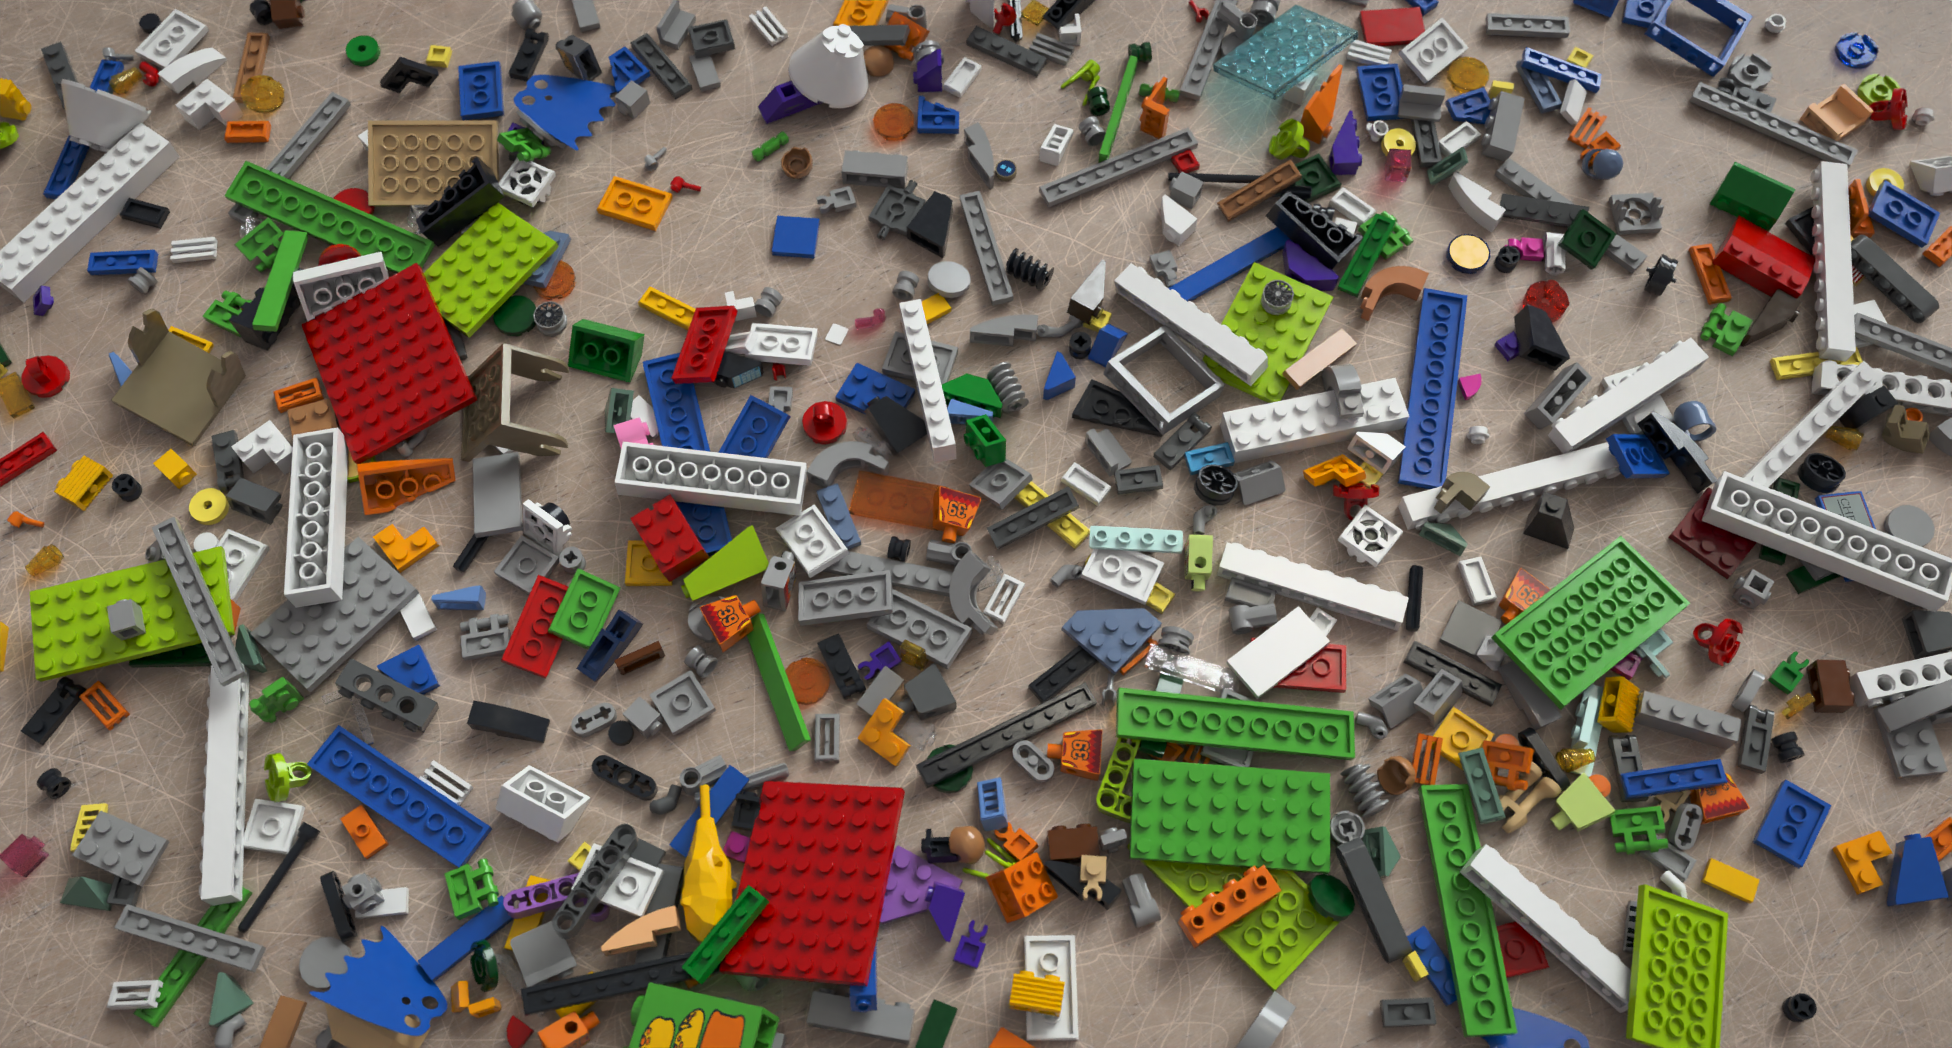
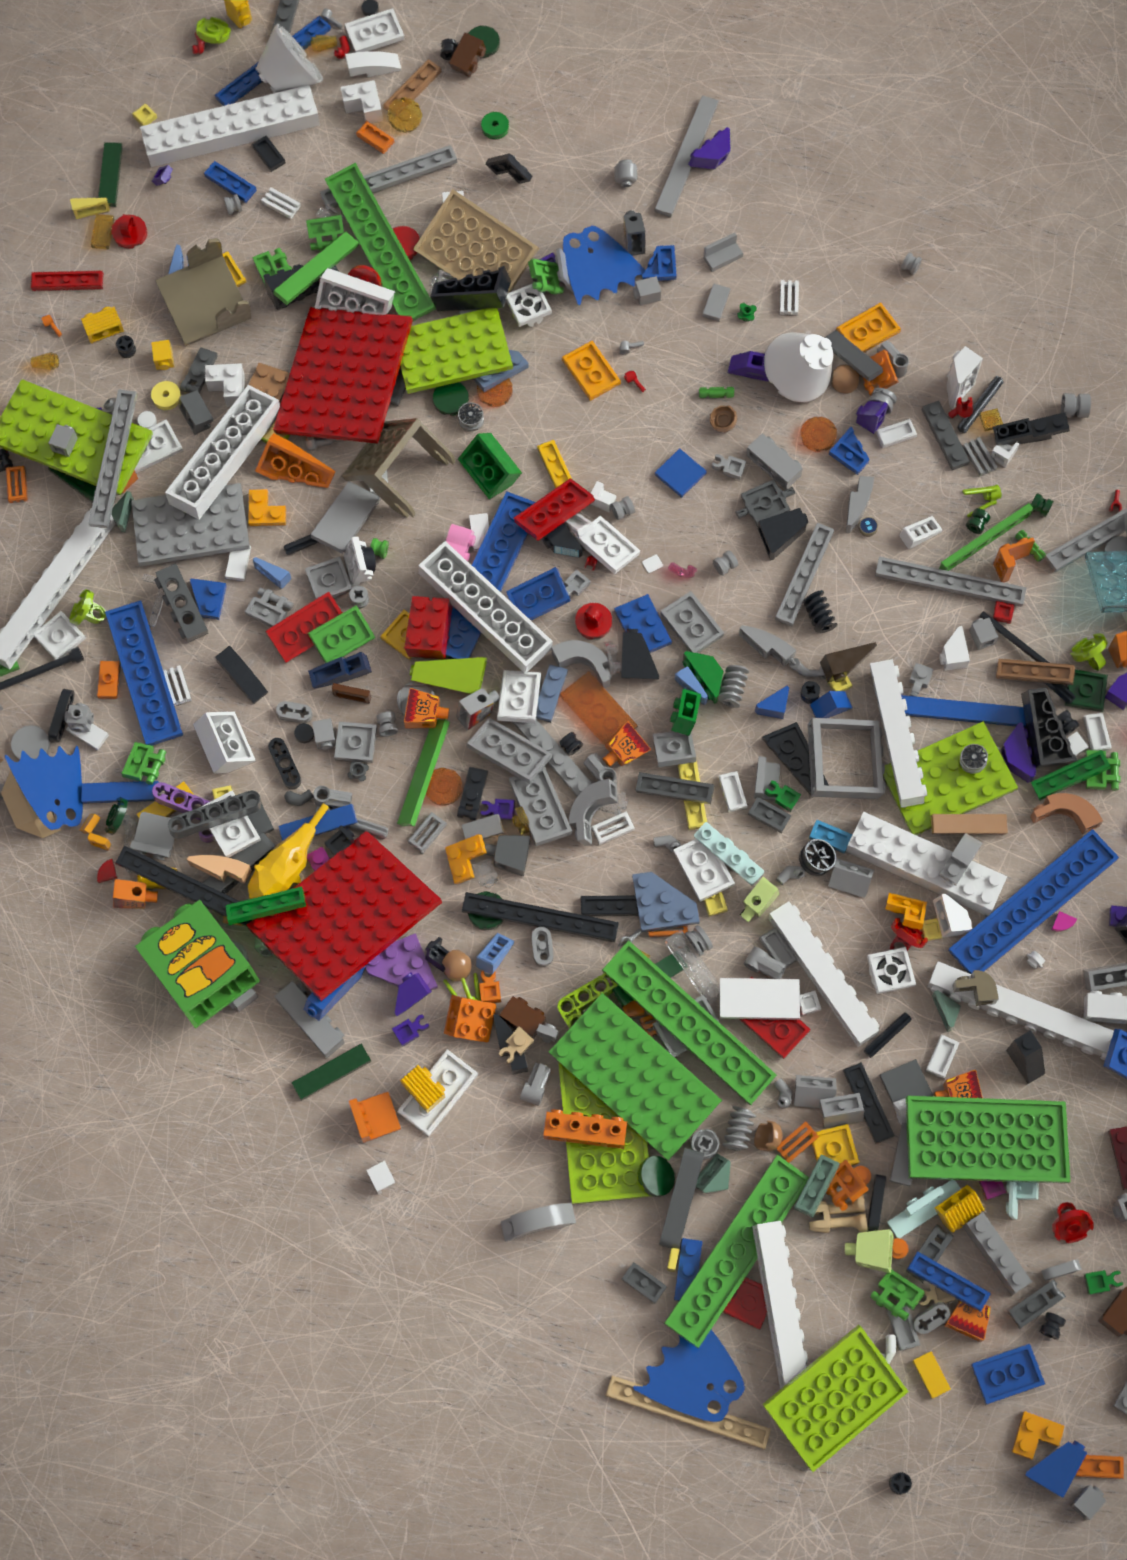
camera: 40 degrees right, 5 degrees up
bright green plate [249,677,304,723] -> none
orange tile [273,377,324,413] -> none
light yellow tile [426,45,452,68] -> none
blue plate [458,61,504,120] -> none
black plate [508,29,549,82] -> none
sand green slope [605,388,634,433] -> none
dark grey tile [630,33,693,99] -> none
dark grey tile [688,19,735,58] -> none
white brick [899,299,957,463] -> none
yellow tile [922,293,951,324] -> none
tile [927,261,970,298] -> none
torso [1047,729,1103,781] -> none
light grey wheel [1079,116,1106,146] -> none
dark grey plate [1153,412,1212,471] -> none
clear yellow cone [1555,748,1595,773] -> none
clear yellow plate [1782,693,1815,720] -> none
none -> dark grey plate [348,761,369,781]
none -> bright green wheel [370,538,389,559]
none -> green plate [737,303,757,321]
none -> green plate [764,780,801,812]

